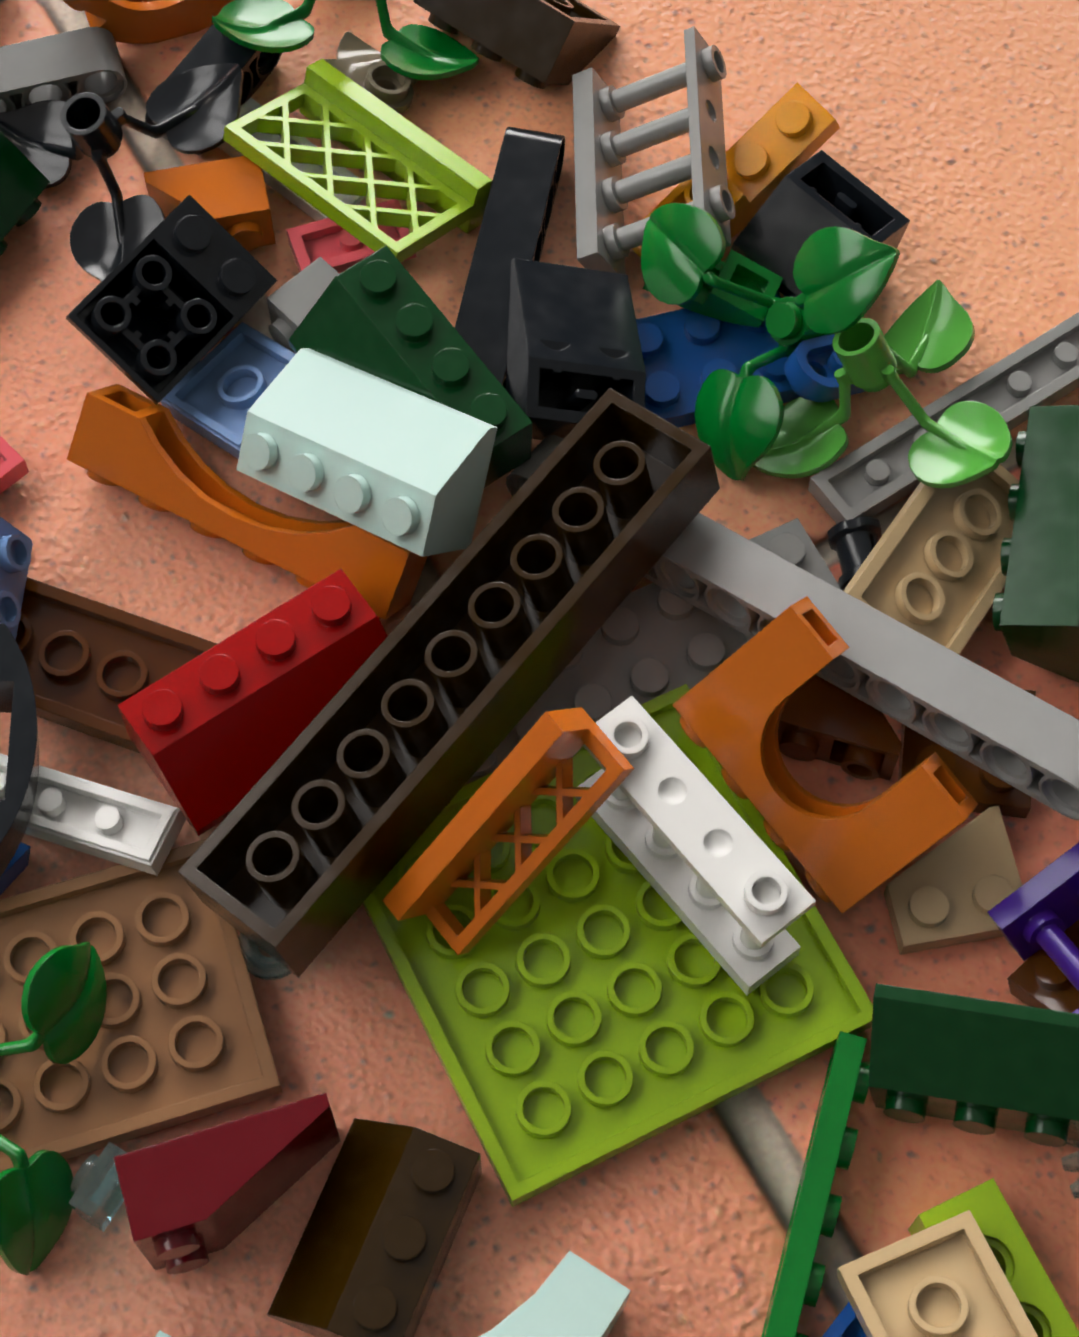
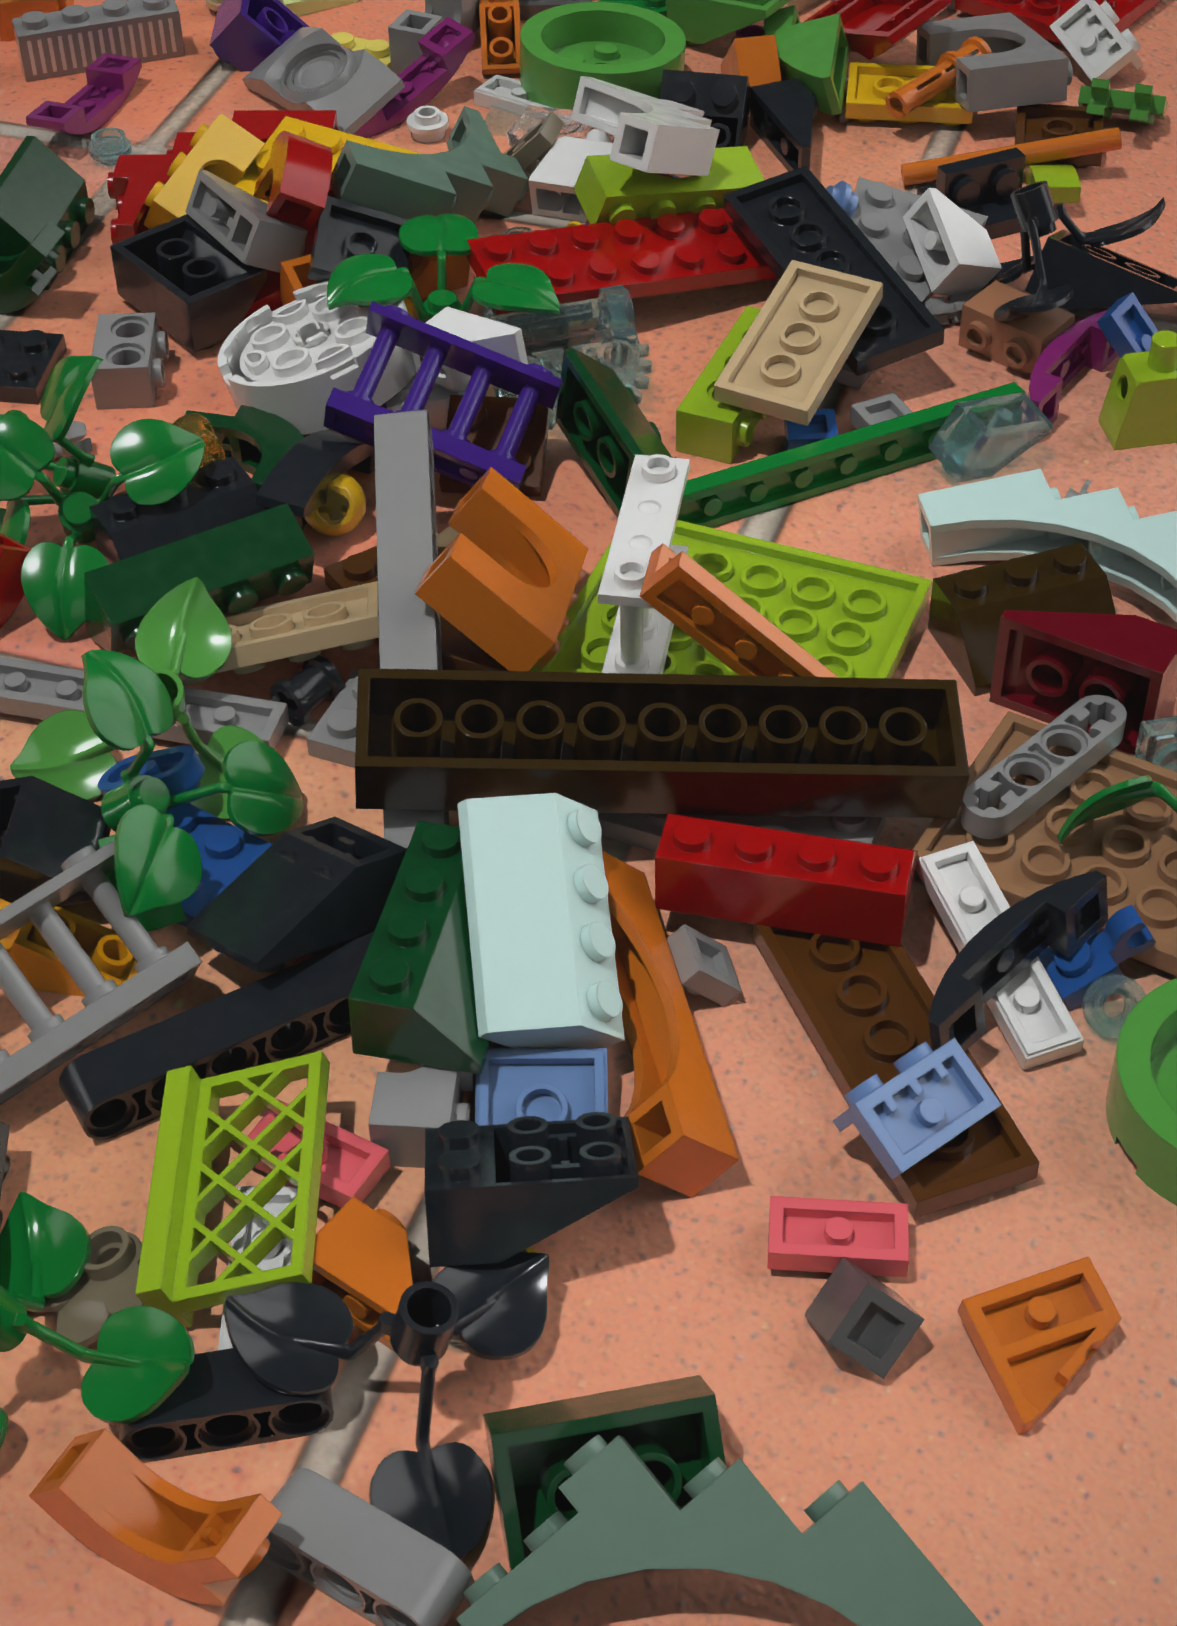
camera: 130 degrees left, 20 degrees down
none -> light grey plate [667,924,742,1006]
none -> light grey beam [960,695,1127,839]

